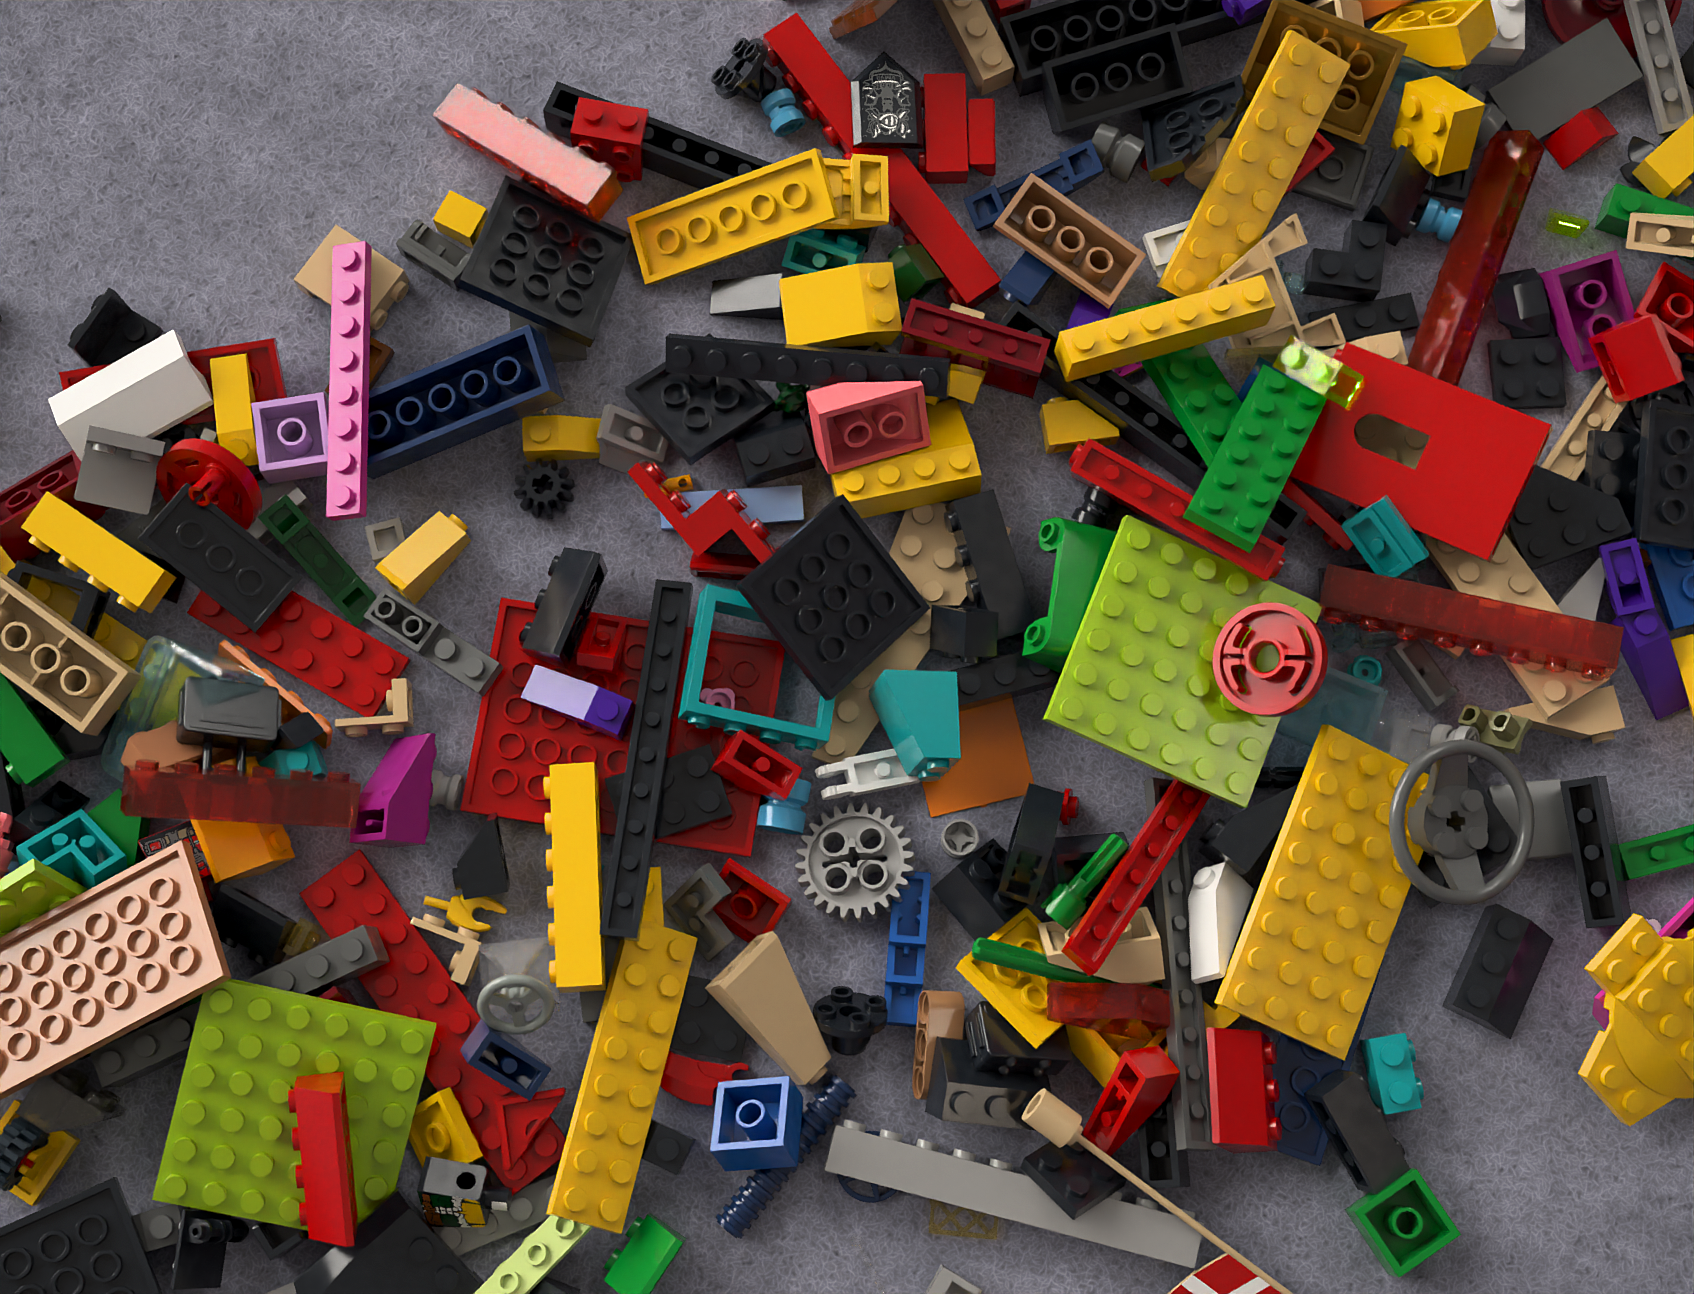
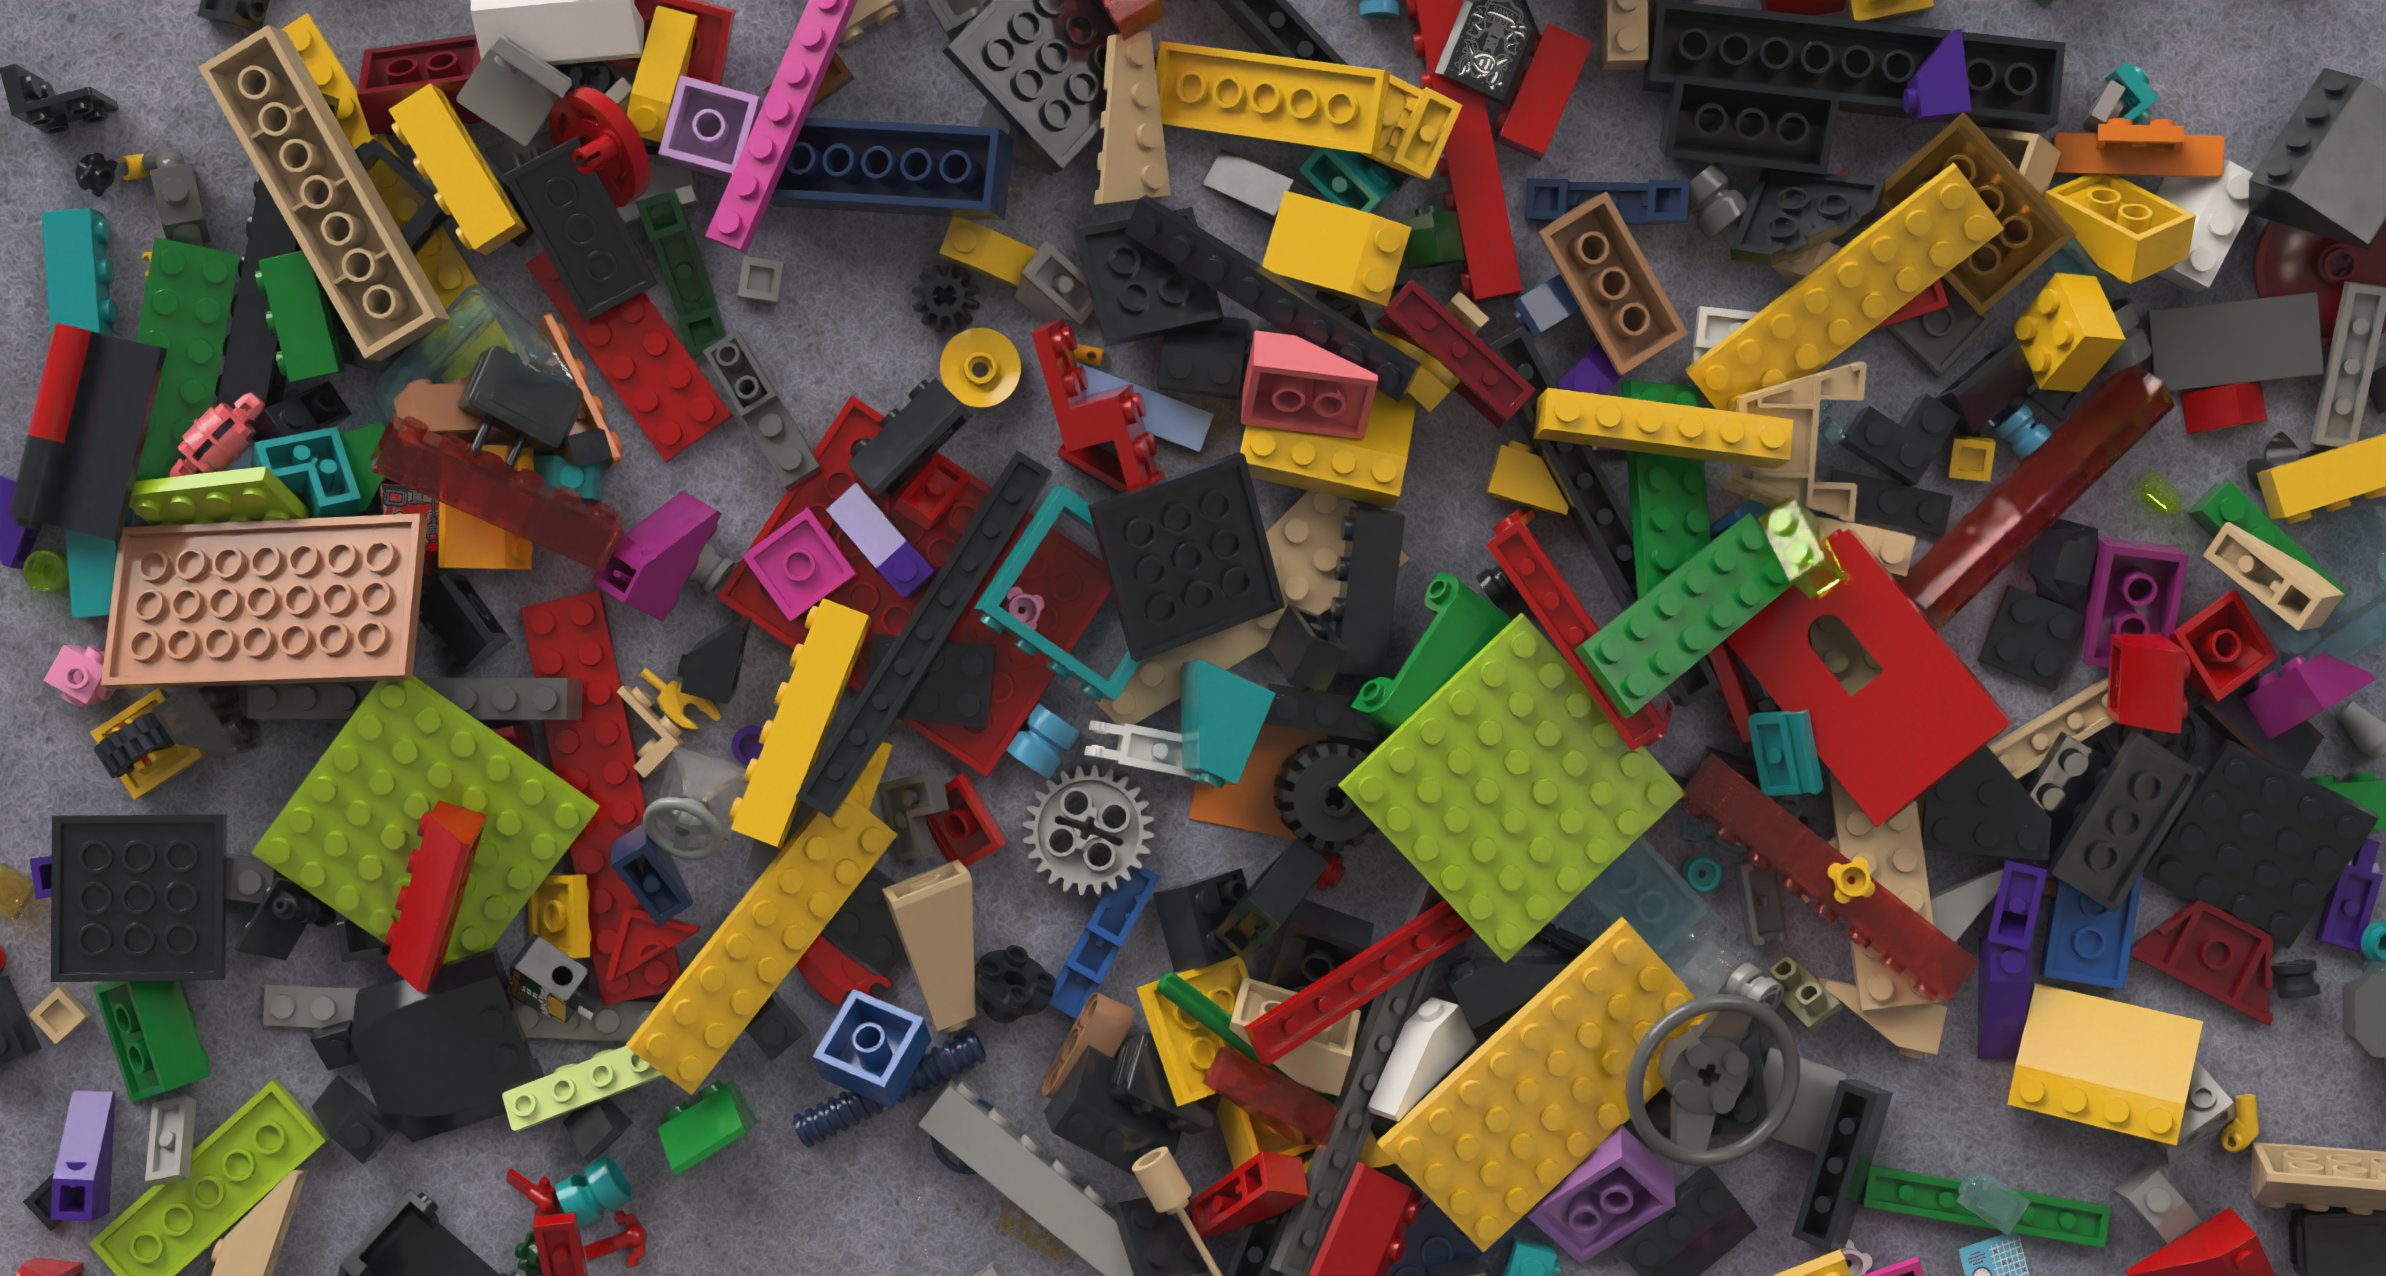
camera: 30 degrees right, 10 degrees up
clear yellow plate [283,917,321,957] -> none
tan bracket [335,678,414,737] -> none
yellow slope [375,511,471,605] -> none
red slope [711,729,803,801] -> none
dark green plant [773,382,811,415] -> none
light grey wheel [940,819,979,859] -> none
red slope [968,98,996,176] -> none
green piece [1040,834,1128,930] -> none
piece [1213,602,1328,717] -> none
none -> dark purple tile [731,726,764,766]
none -> dark pink plate [742,508,858,622]
none -> yellow dish [940,328,1021,408]
none -> tan wing [1094,31,1171,205]
none -> black wheel [1273,740,1378,851]
none -> medium lavender slope [1527,1124,1676,1264]
none -> yellow plate [1827,857,1875,904]
none -> yellow plate [1948,435,1996,482]

